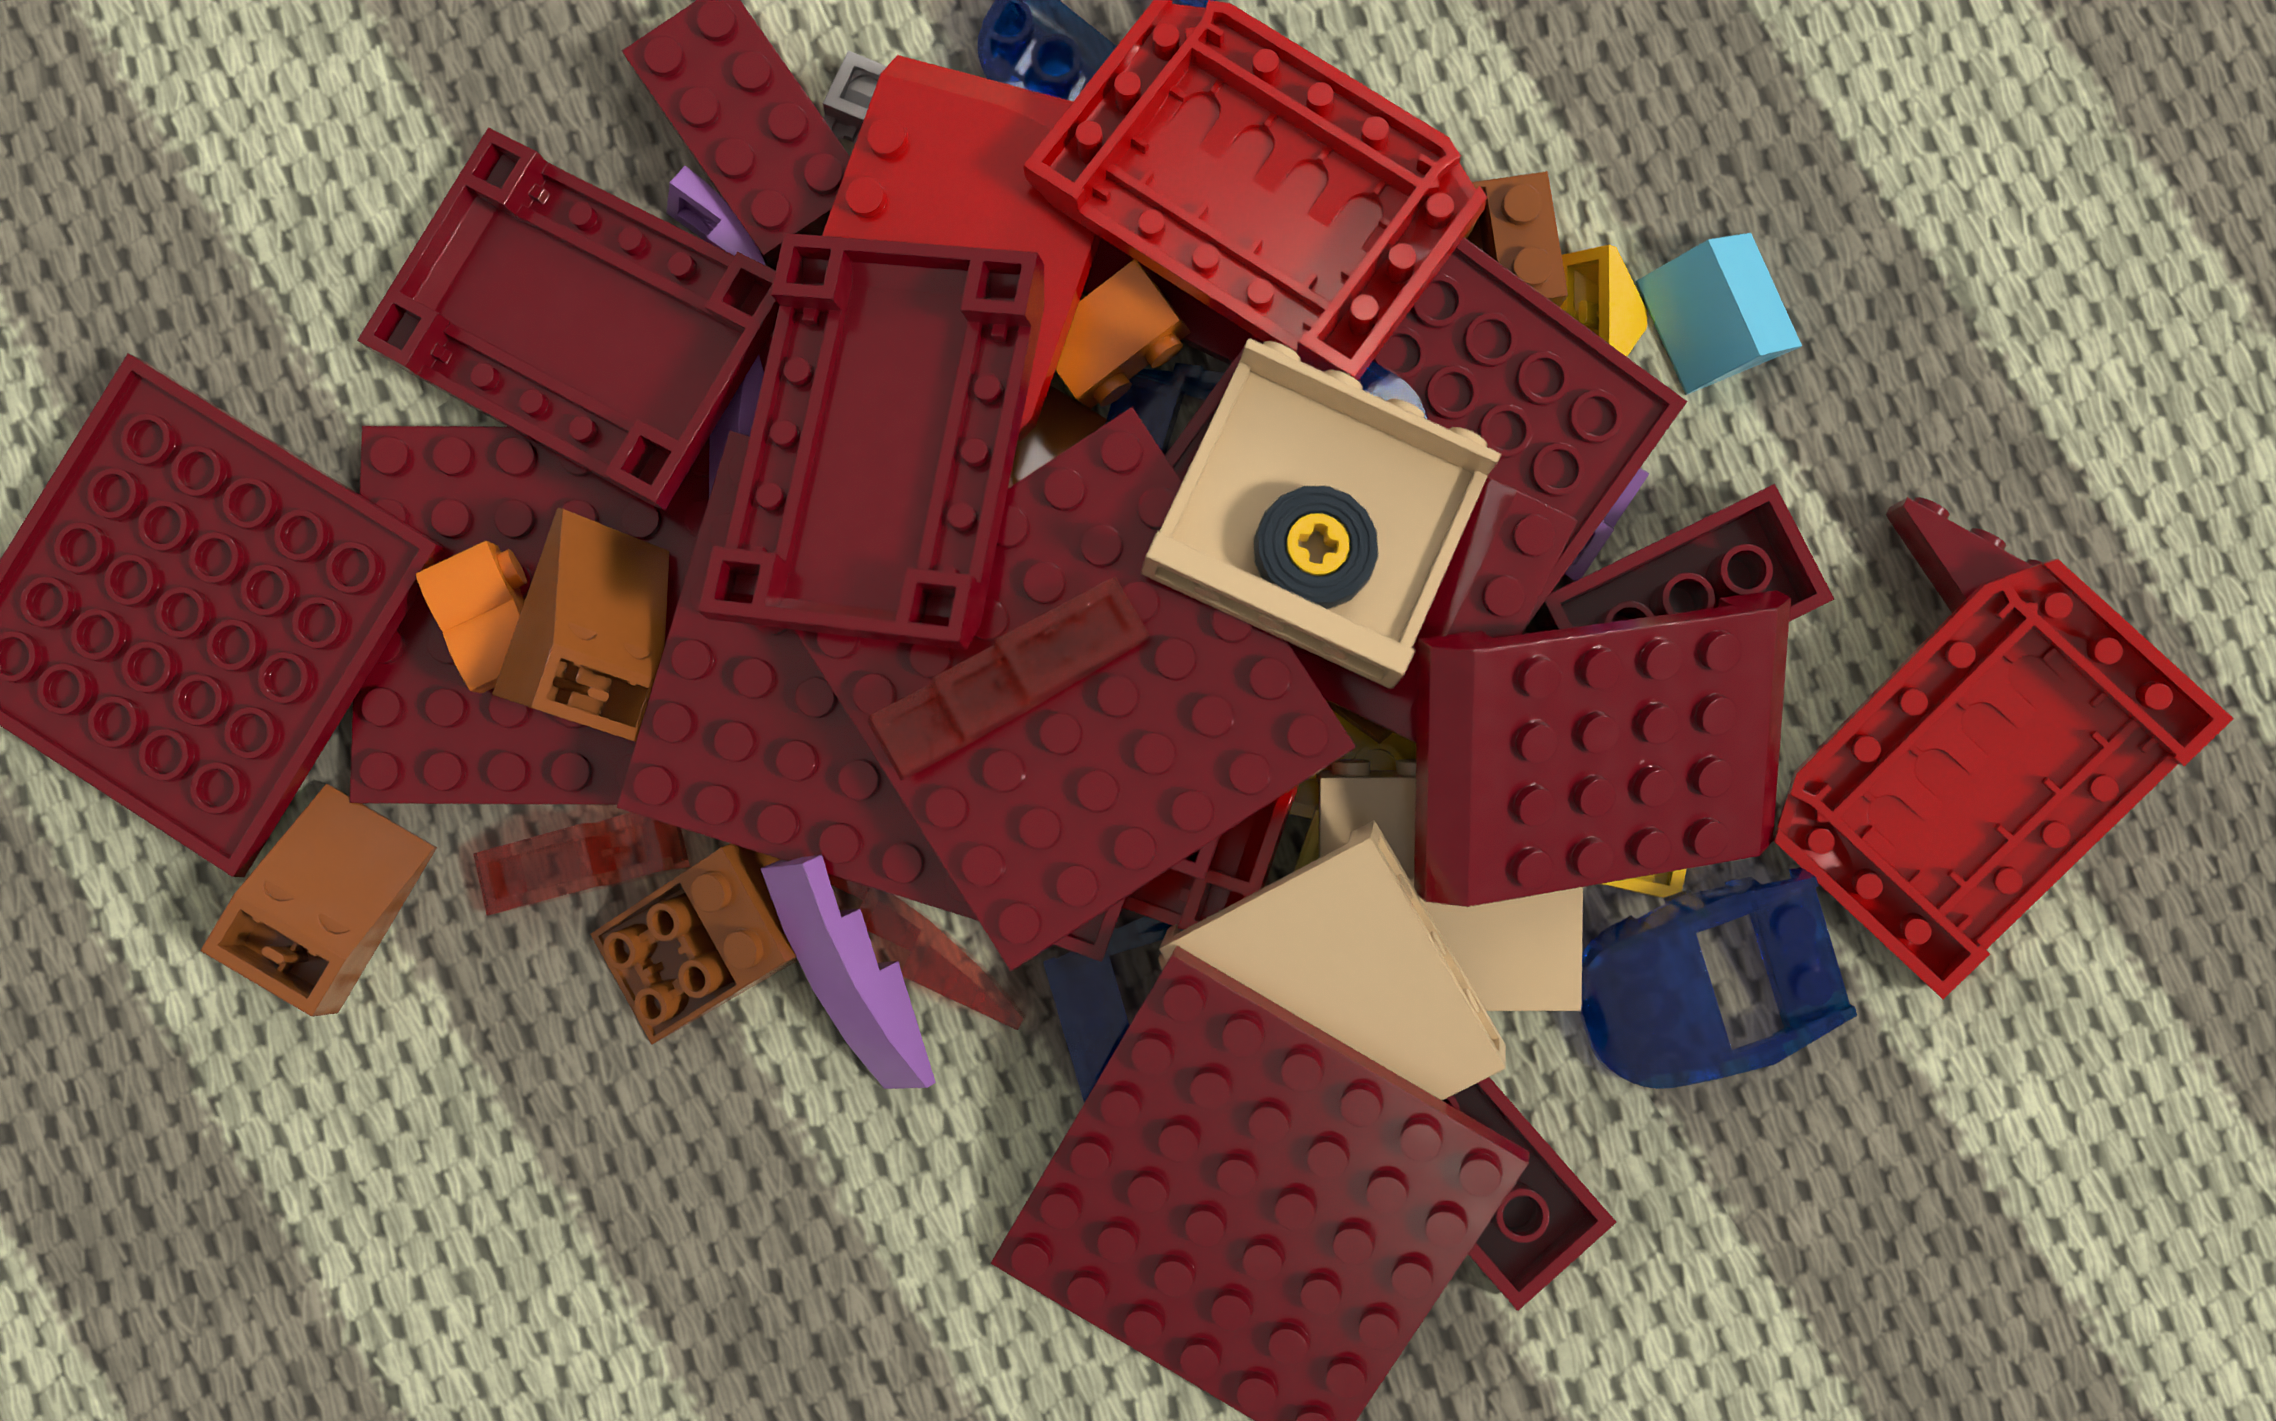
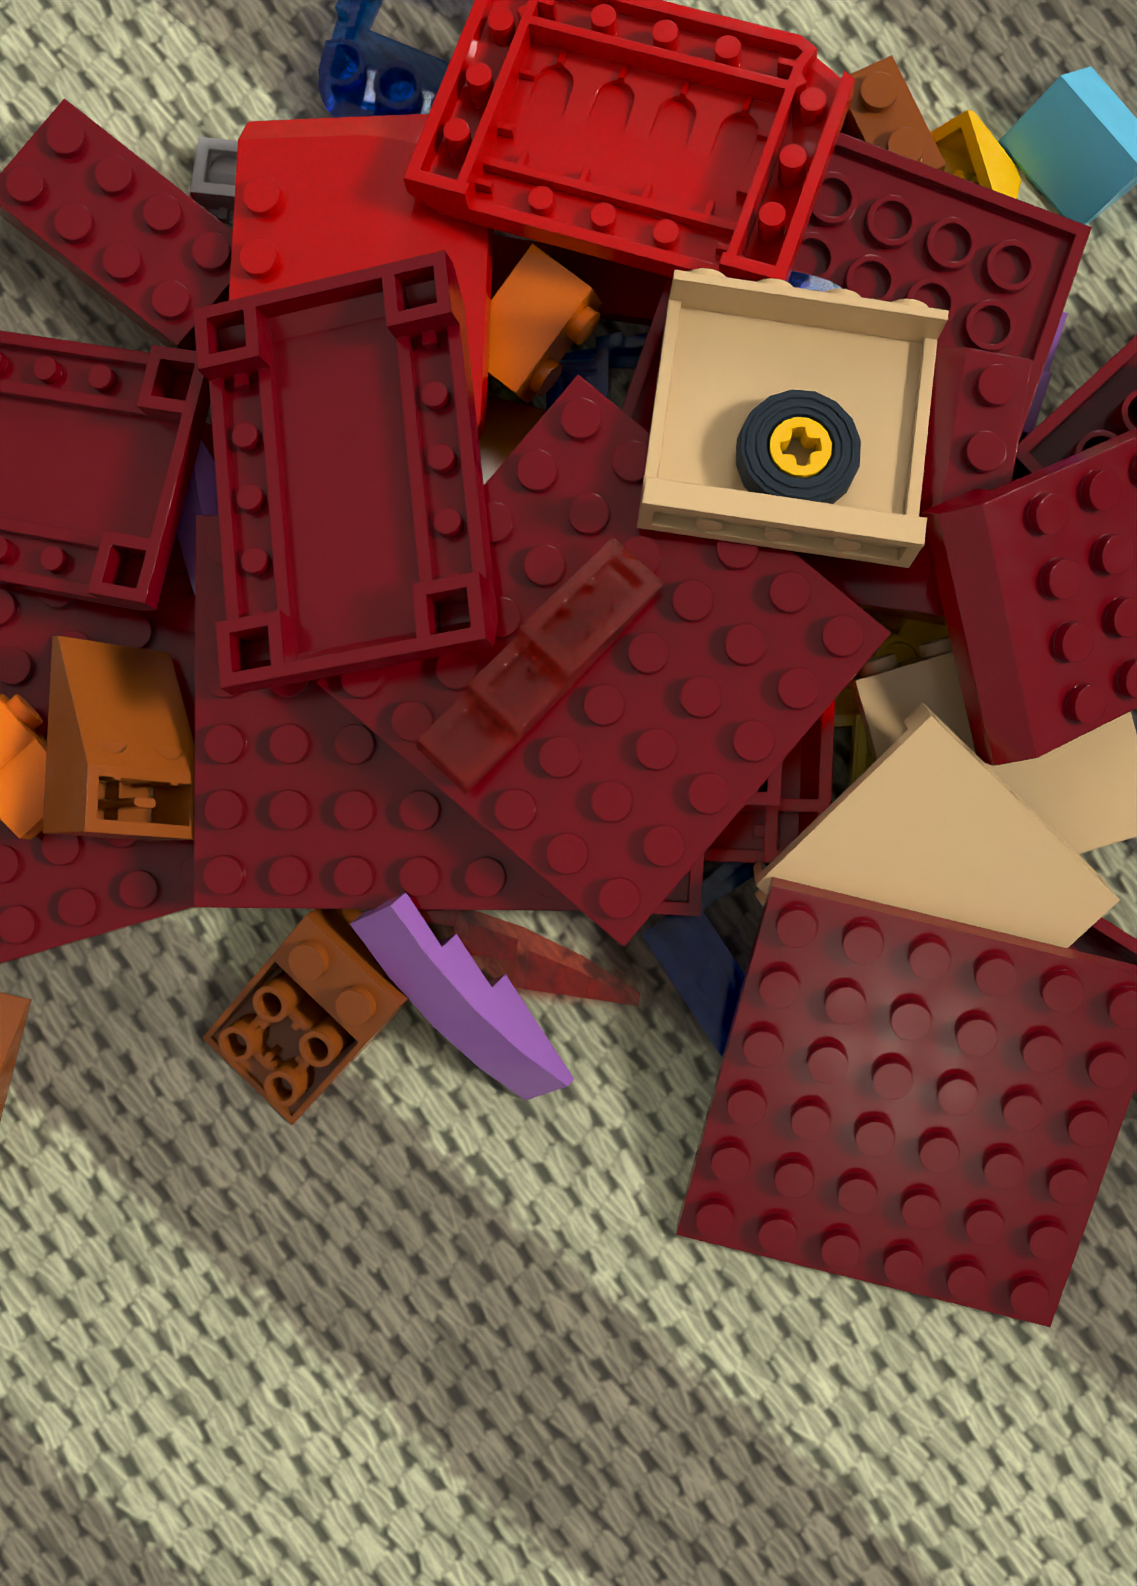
camera: 20 degrees left, 0 degrees up
clear red slope [473,812,690,916] -> none
medium lavender slope [666,166,766,266] -> none

